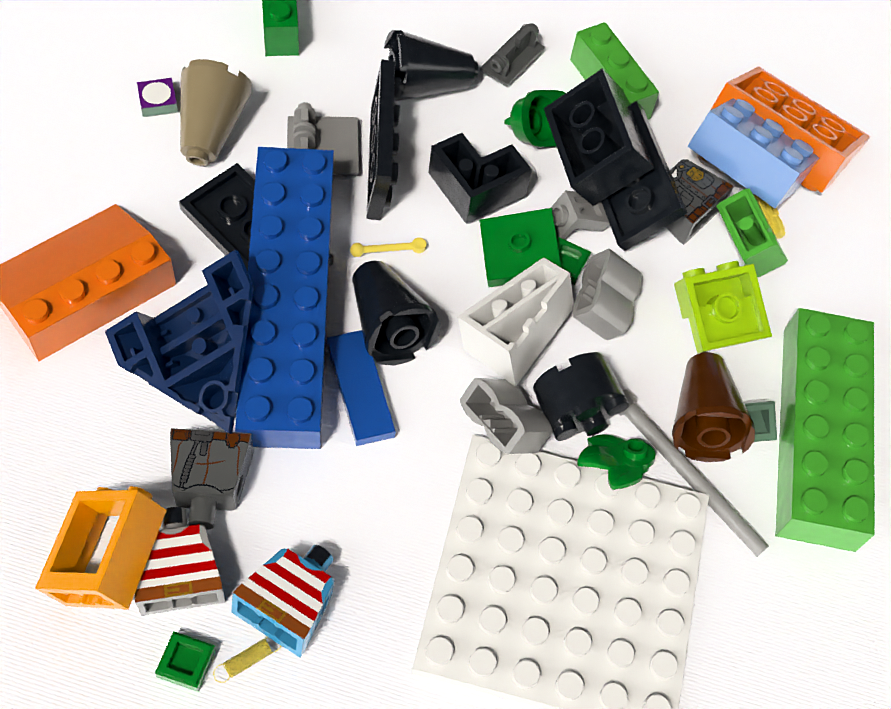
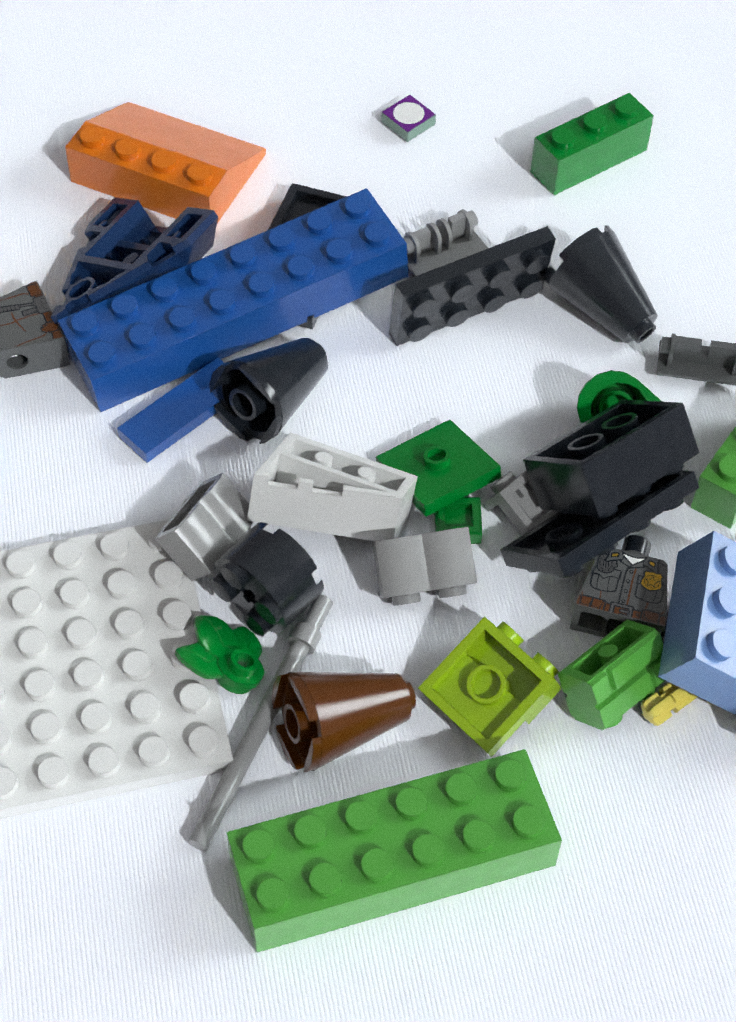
camera: 70 degrees right, 5 degrees down
dark tan cone [180,59,252,166] -> none
light yellow hinge [350,237,427,257] -> none
black brick [428,132,532,224] -> none
sand green slope [744,399,777,442] -> none

